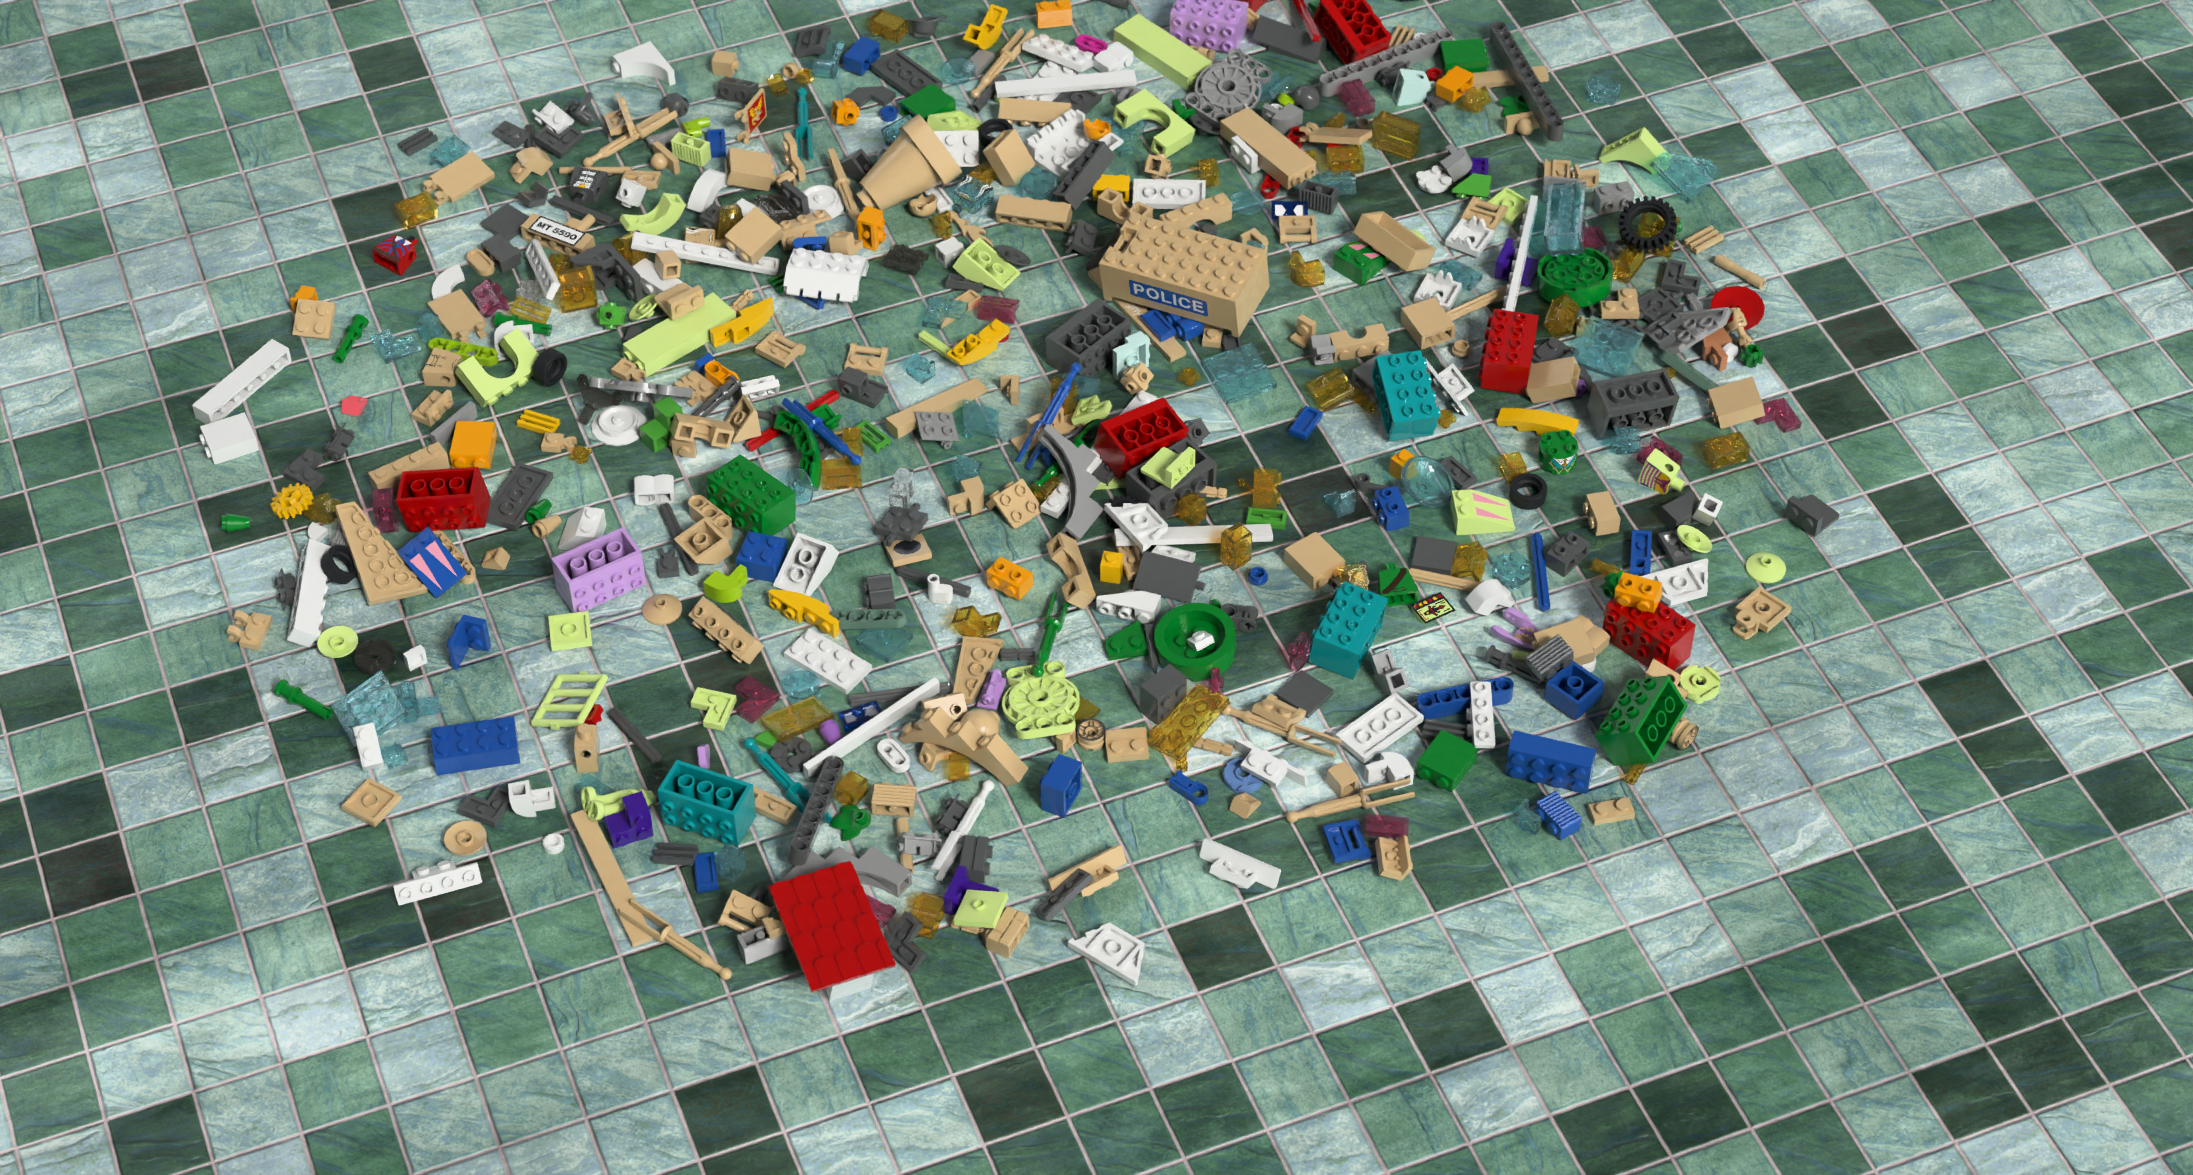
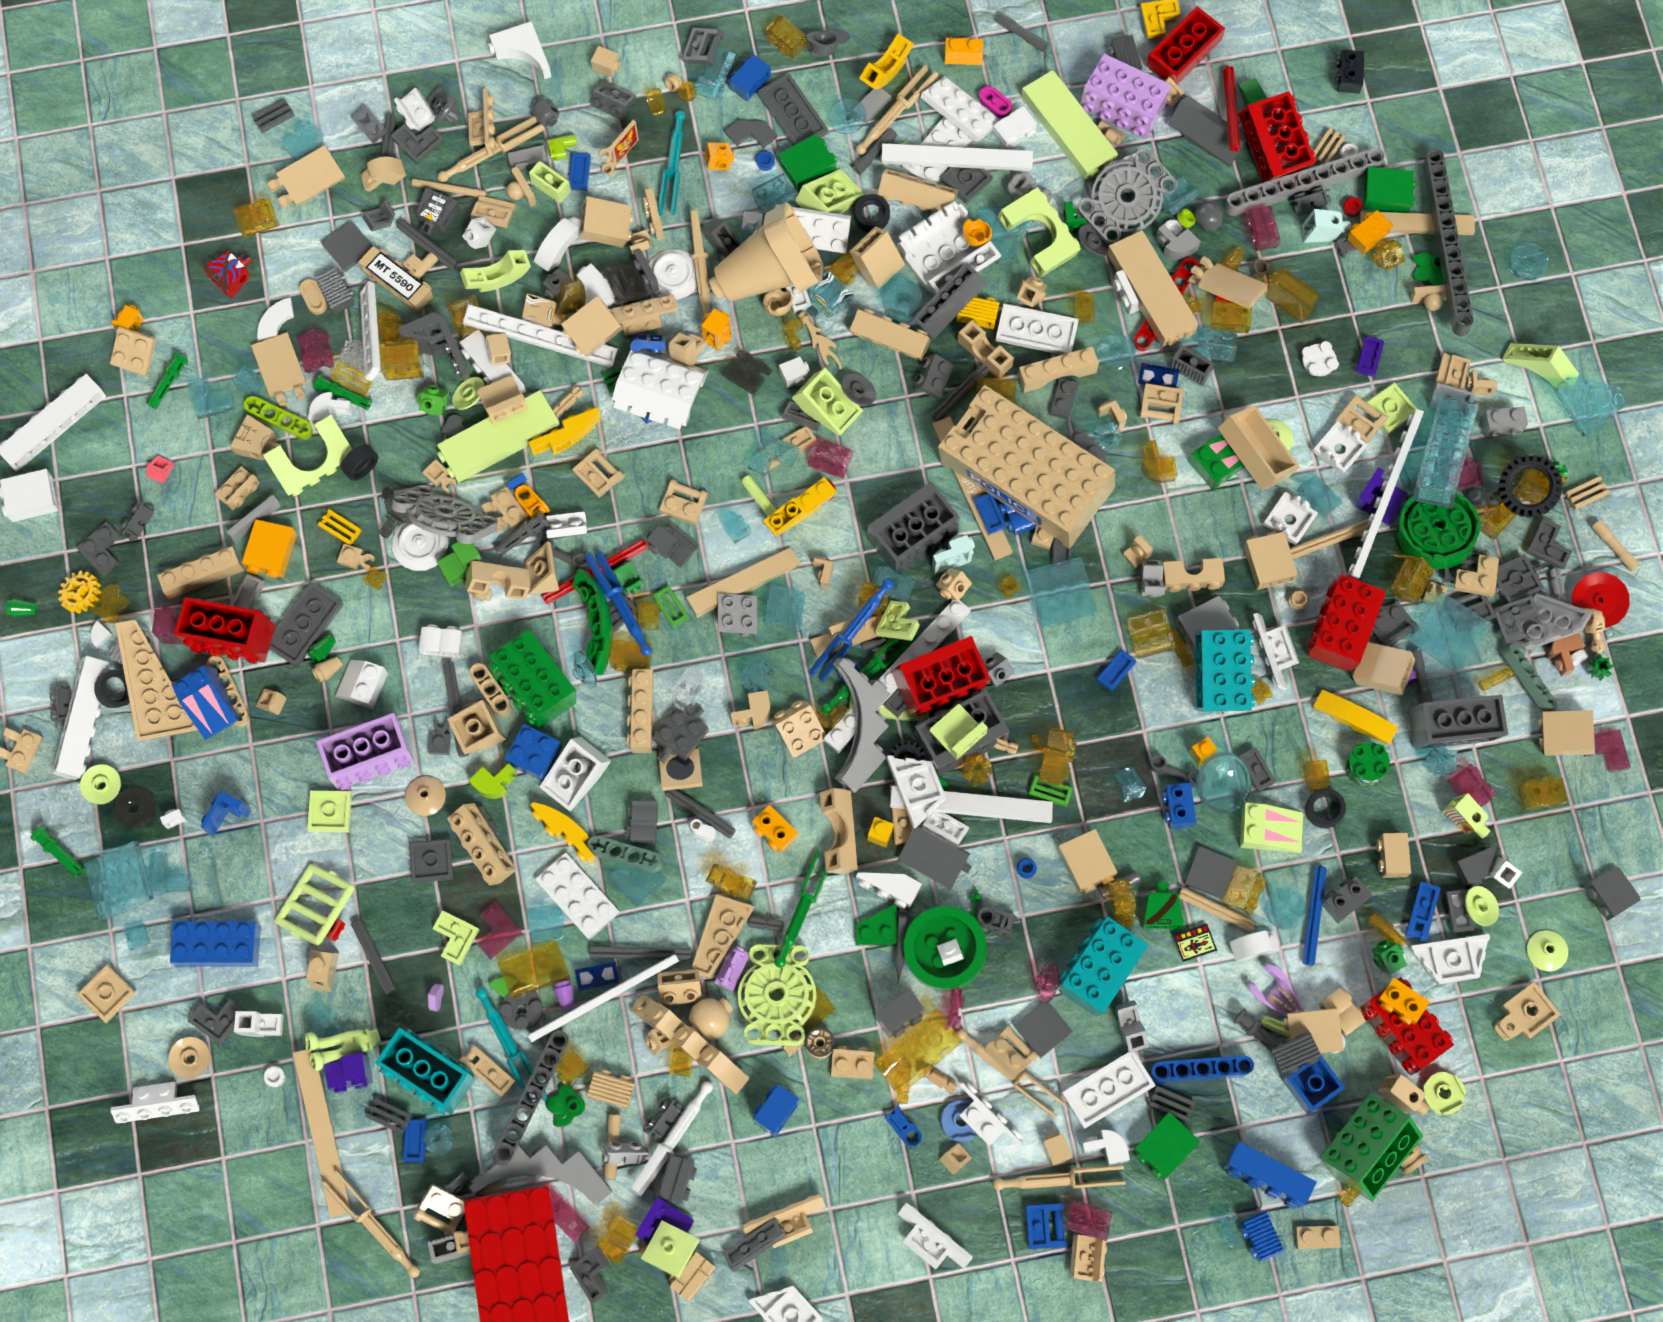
camera: 10 degrees right, 25 degrees up
white brick [353,723,384,771] -> none
white plate [877,739,910,773] -> none
clear yellow brick [1220,522,1252,571] -> none
light grey brick [1440,143,1473,182] -> none
bright green slope [1452,173,1492,201] -> none
white bracket [1466,682,1495,748] -> none
none -> dark grey plate [410,839,454,884]
none -> tan brick [627,669,654,753]

